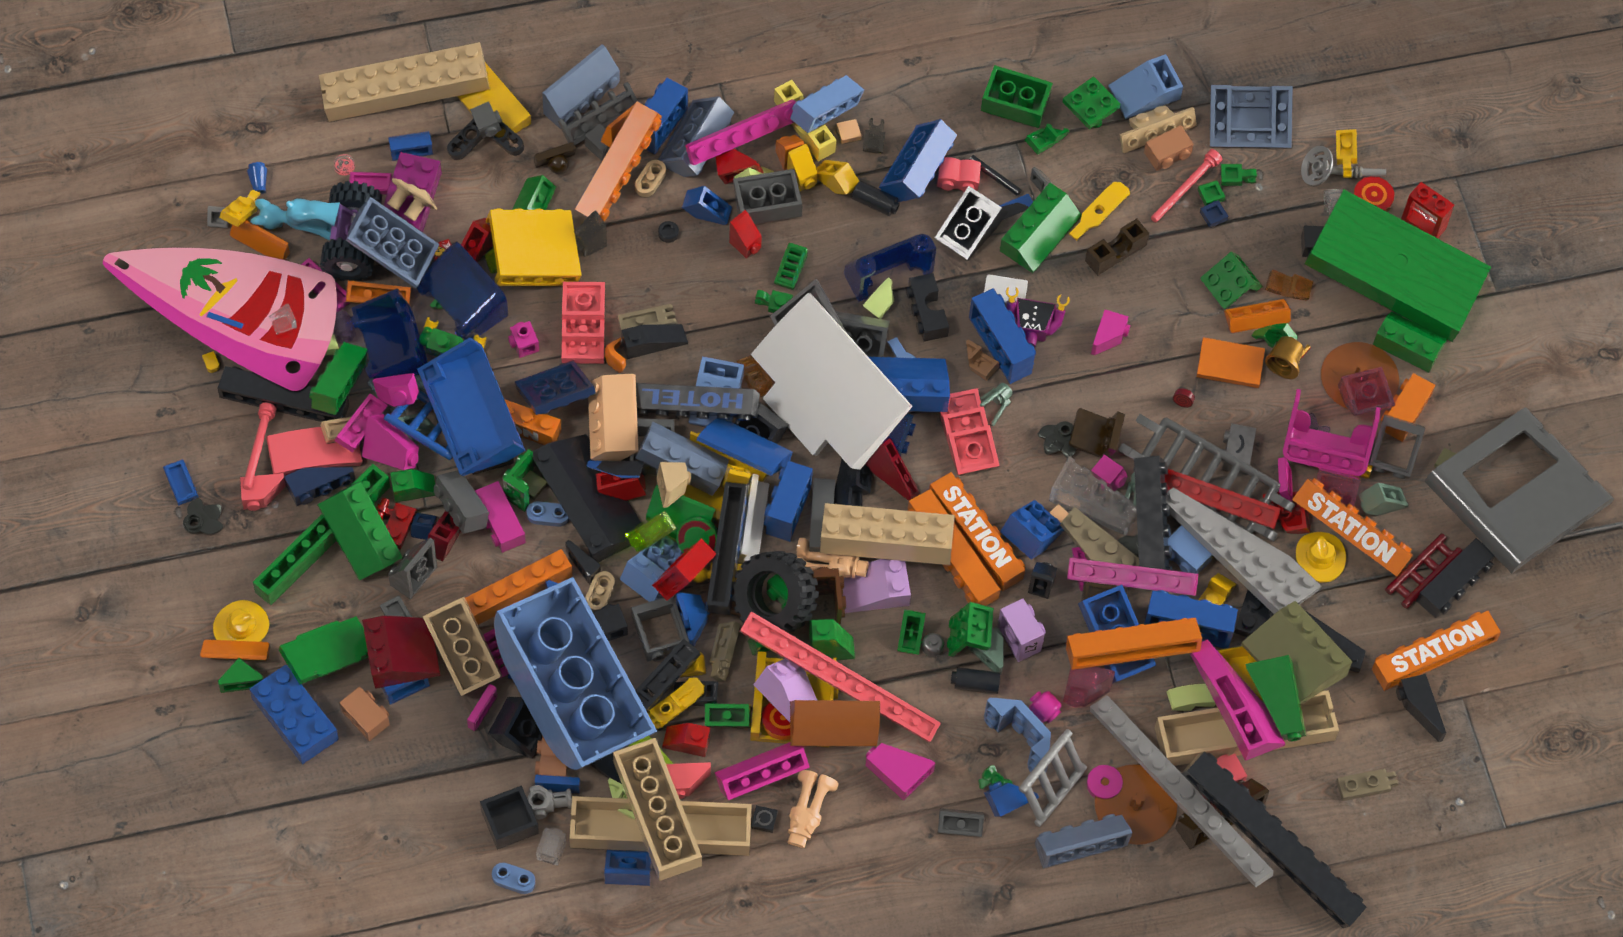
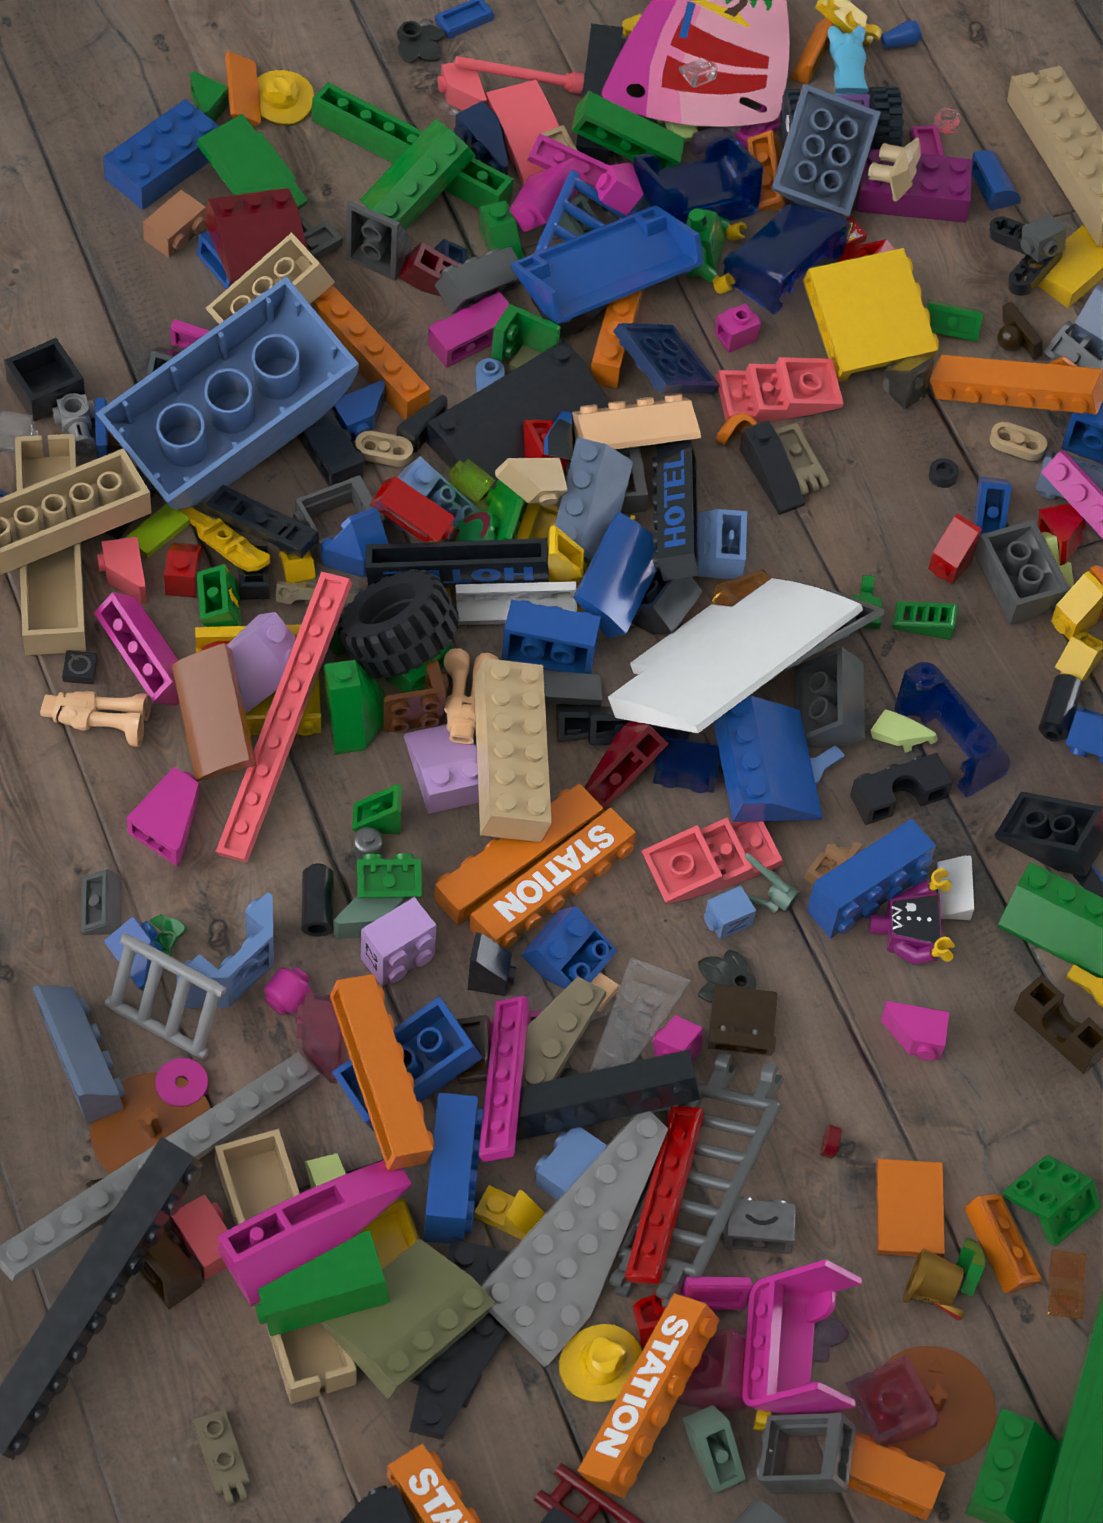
camera: 80 degrees right, 5 degrees down
red plate [376,498,417,549] -> none
none -> medium blue brick [704,886,756,940]

